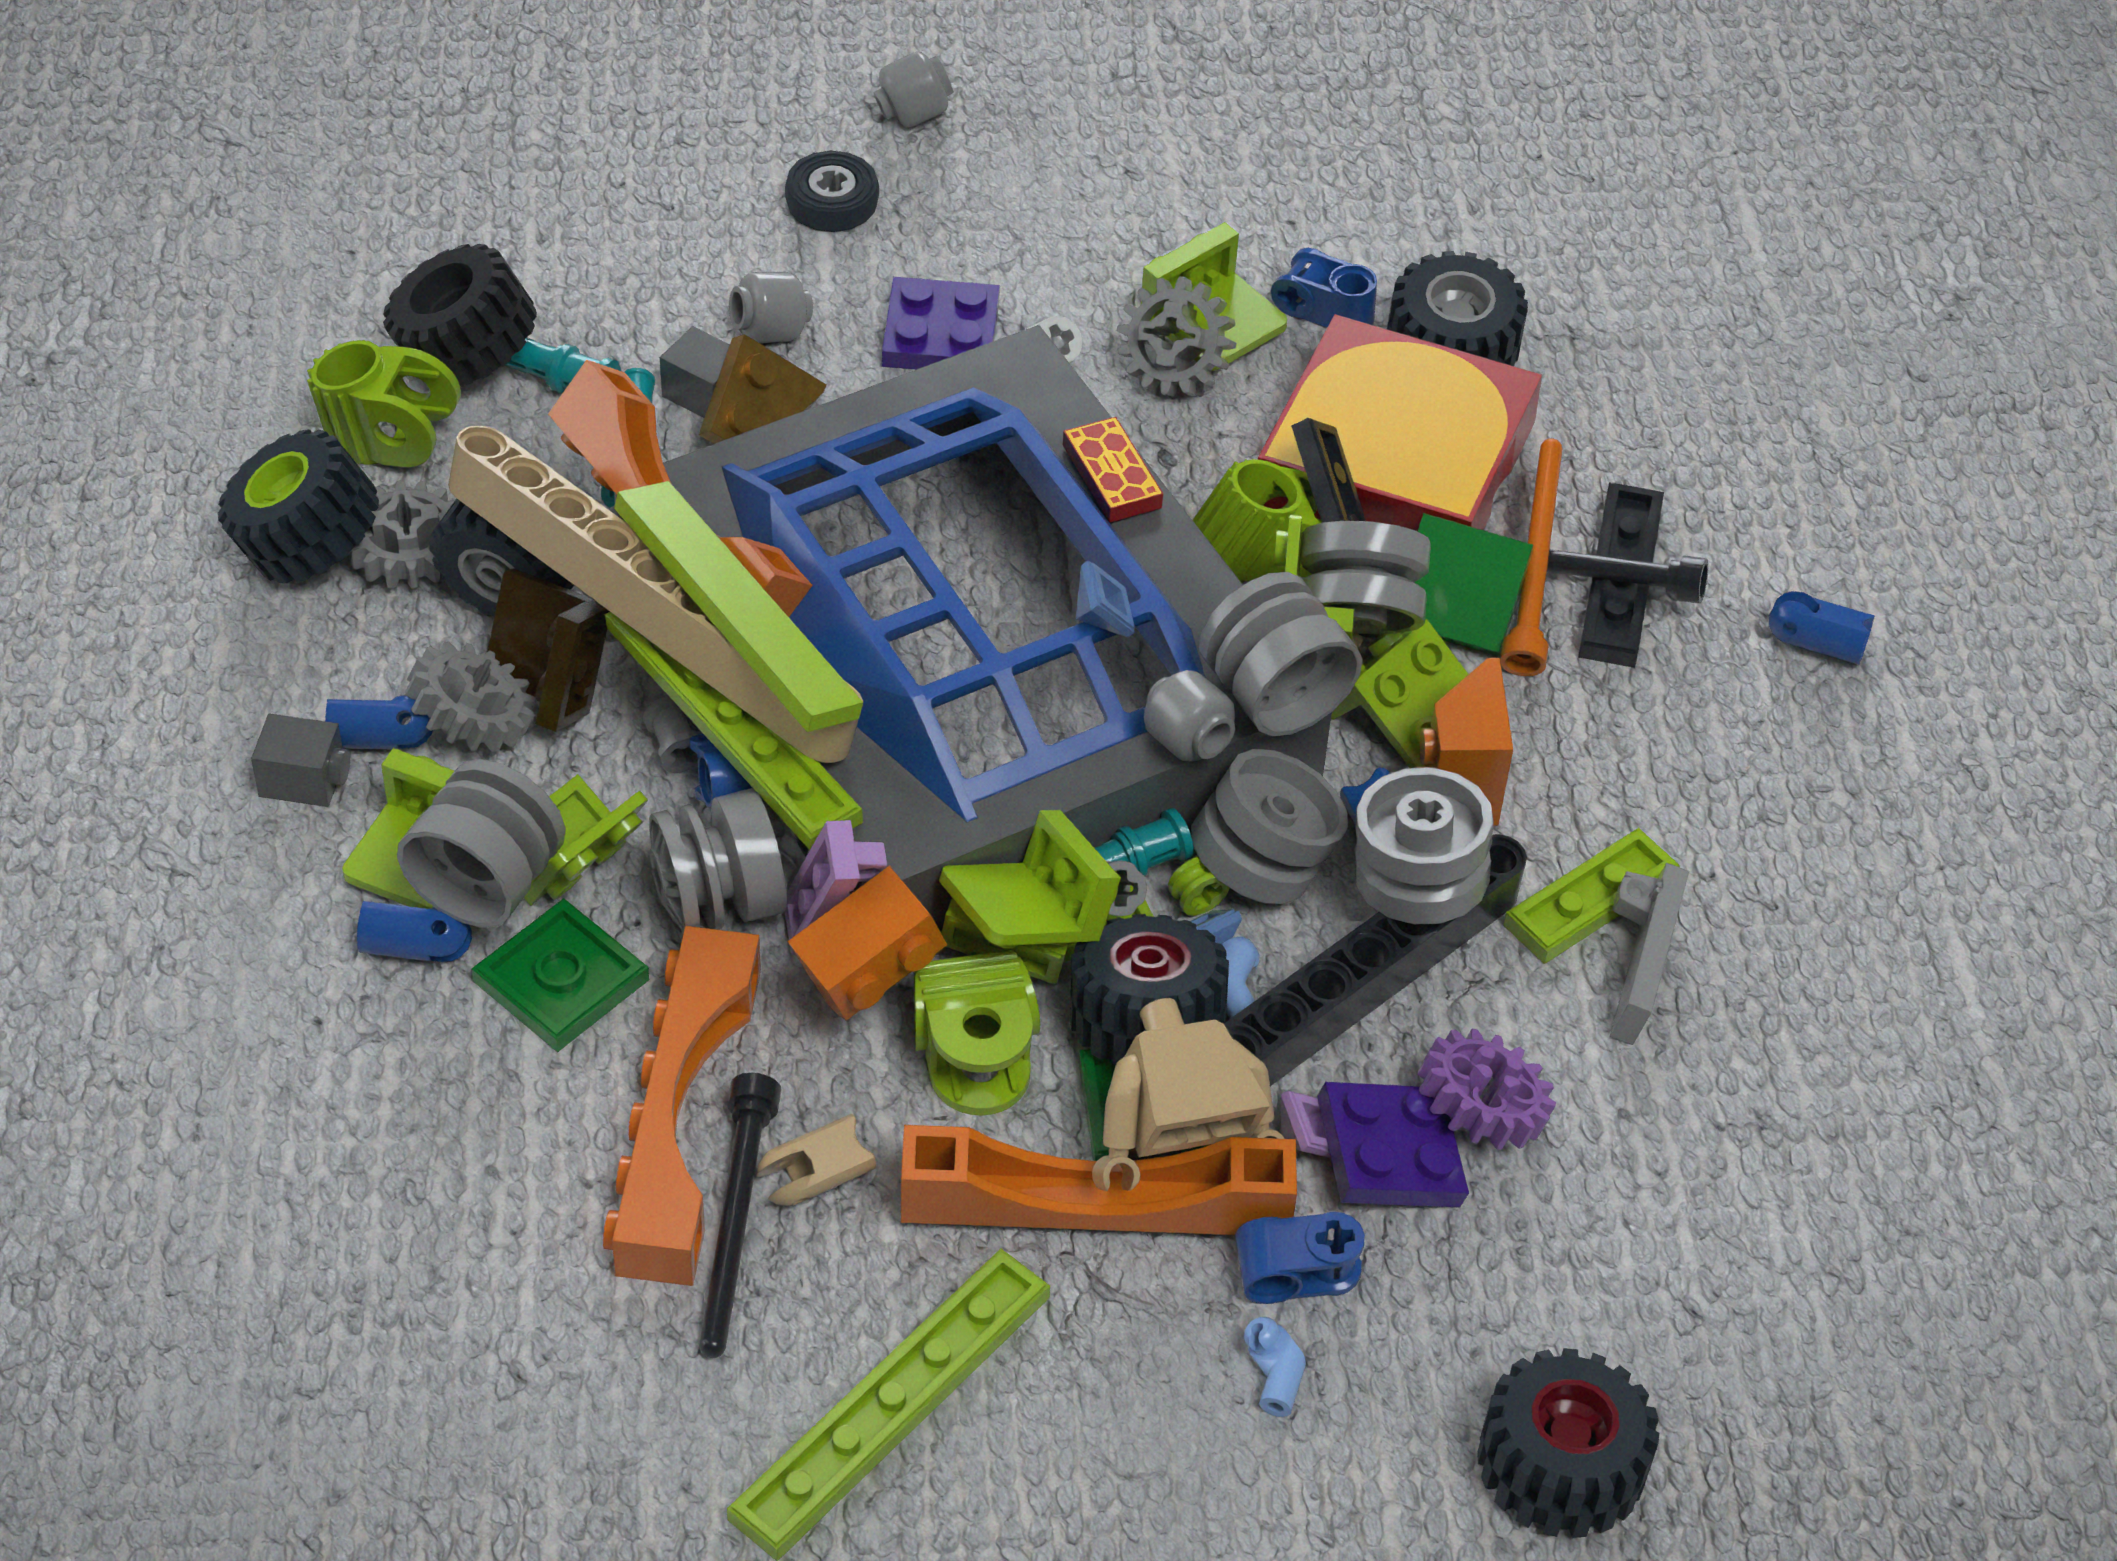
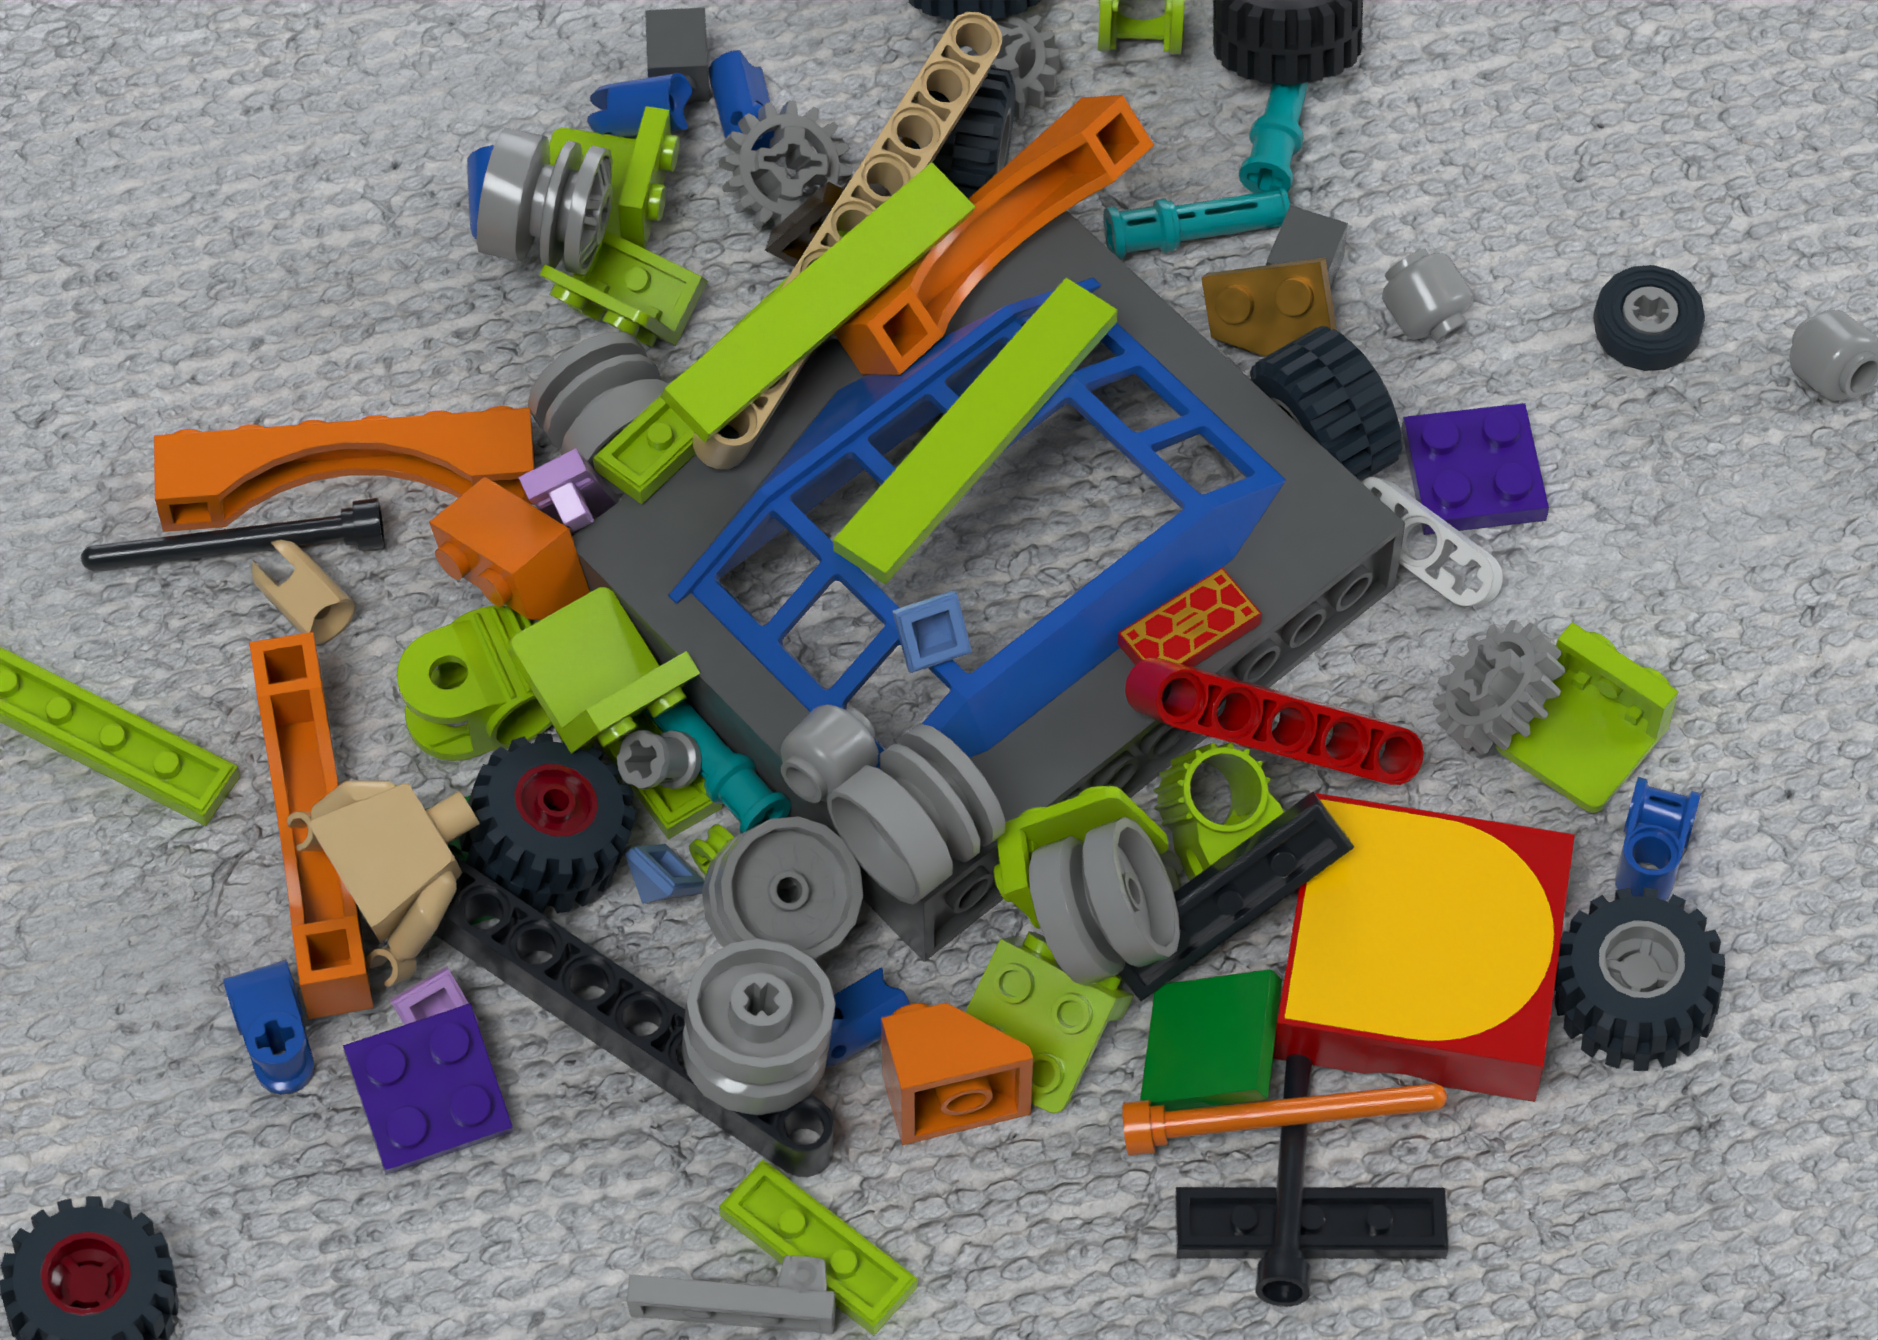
camera: 80 degrees right, 10 degrees up
green tile [471,898,650,1053] -> none
light blue arm [1222,937,1260,1019] -> none
light blue arm [1244,1317,1306,1417] -> none
medium lavender gear [1417,1029,1556,1150] -> none
none -> blue piece [587,73,692,138]
none -> lime tile [833,278,1118,585]
none -> red beam [1125,658,1424,785]
none -> black wheel [1250,326,1402,481]

